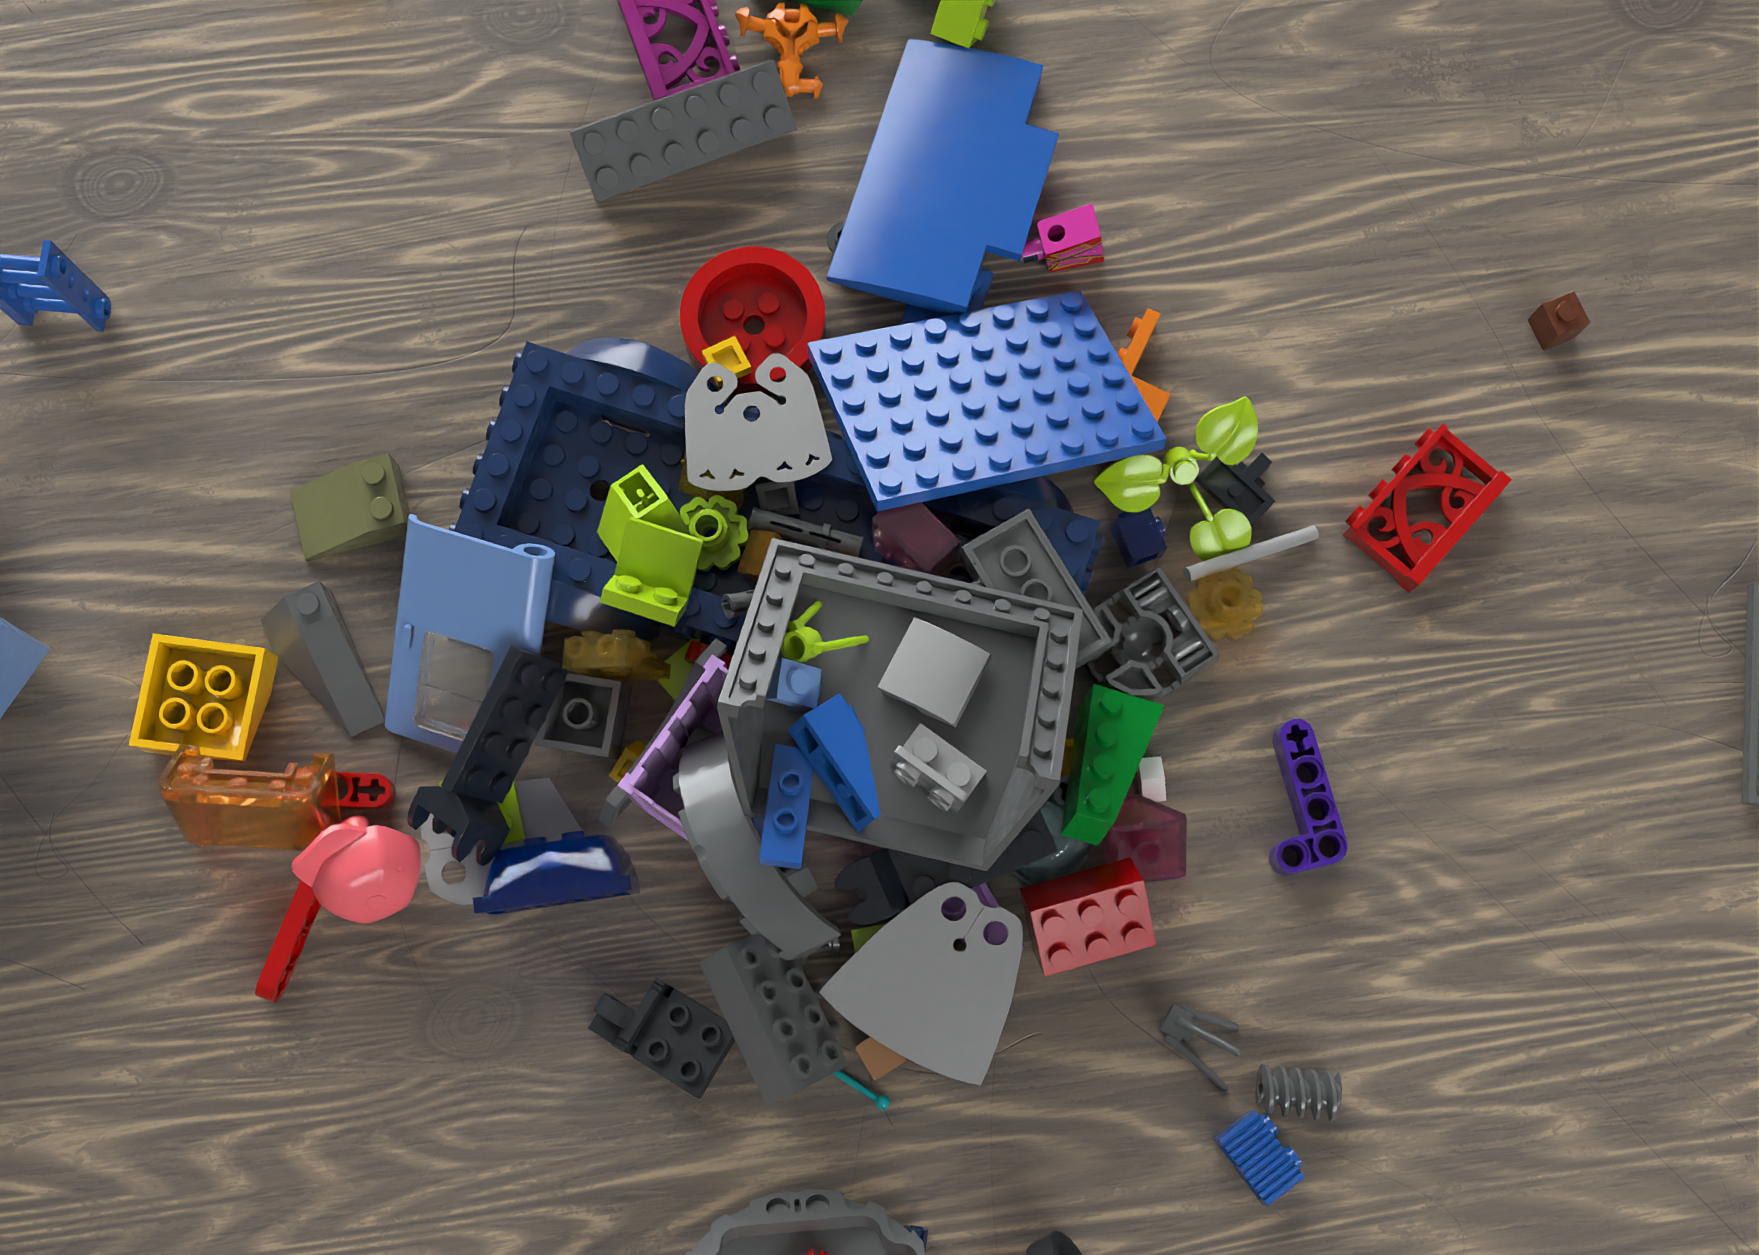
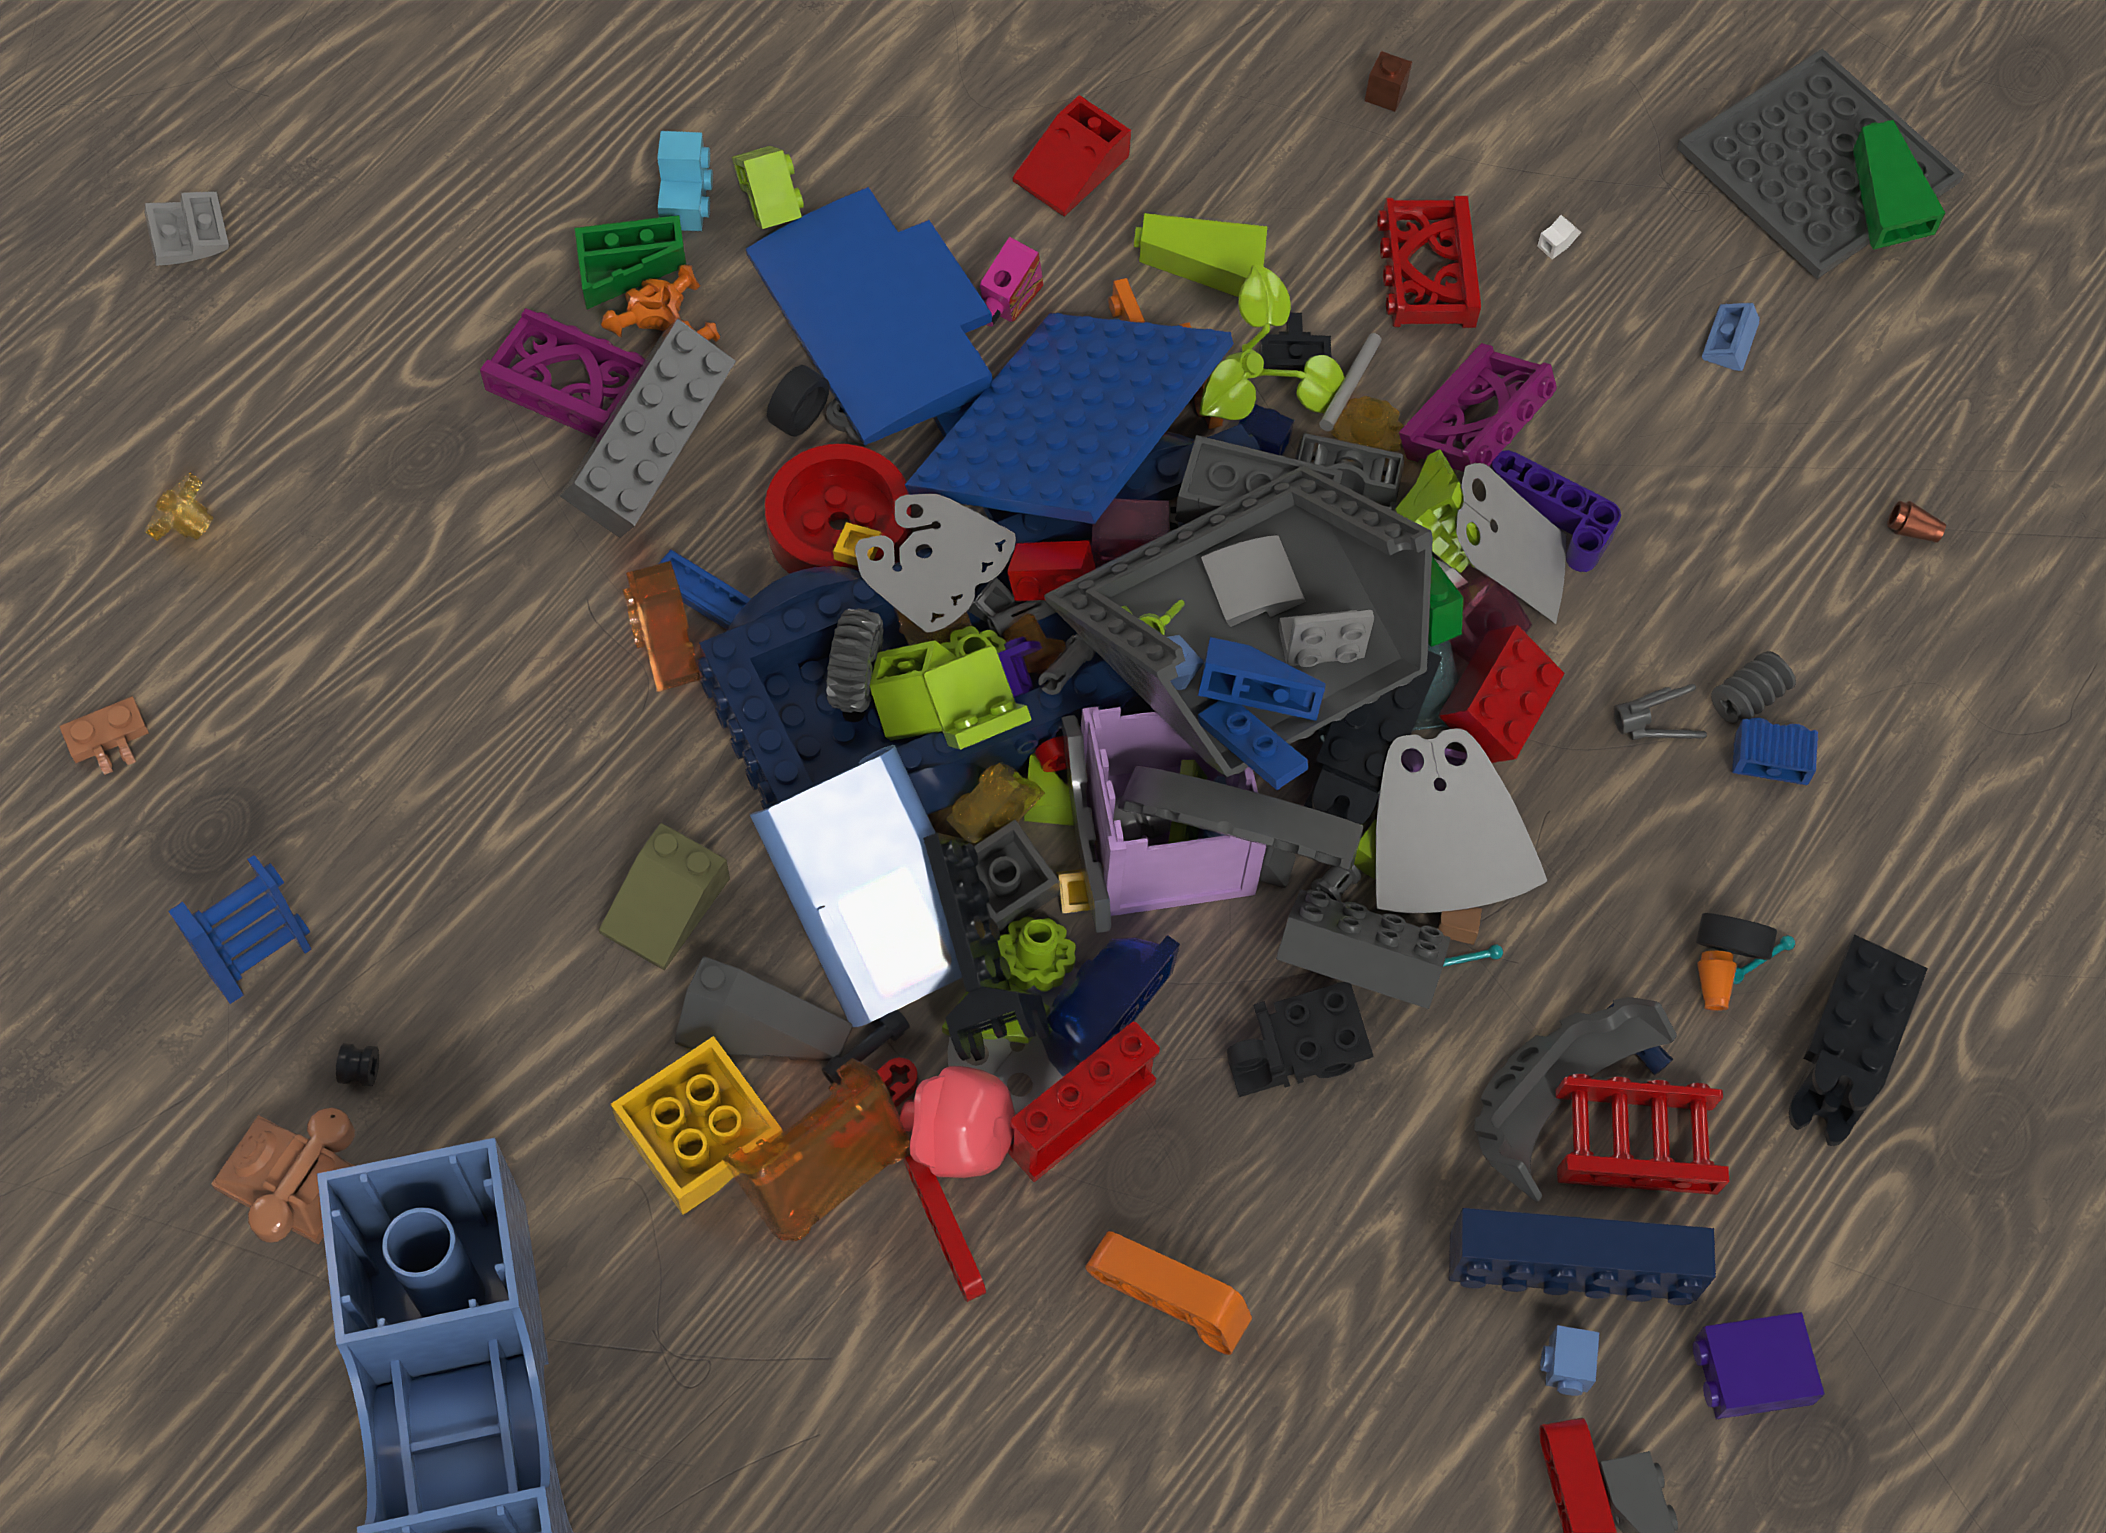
camera: 45 degrees left, 15 degrees down
none -> nougat hinge [59,696,149,775]
none -> black wheel [336,1043,379,1086]
none -> clear orange wedge [622,561,700,692]
none -> blue plate [648,550,751,630]
none -> black tyre [767,365,830,437]
none -> black bar [821,1010,910,1088]
none -> dark grey gear [826,608,884,713]
none -> lime plant [997,916,1076,992]
none -> dark purple bracket [998,637,1042,698]
none -> red brick [1007,540,1096,601]
none -> red fence [1008,1022,1160,1182]
none -> red slope [1013,95,1131,217]
none -> orange beam [1085,1231,1252,1355]
none -> lime slope [1134,213,1268,297]
none -> lime slope [1395,449,1480,573]
none -> magenta fence [1399,343,1557,479]
none -> light grey piece [1456,463,1566,624]
none -> white piece [1537,215,1581,259]
none -> medium blue slope [1702,303,1760,371]
none -> copper cone [1887,501,1946,543]

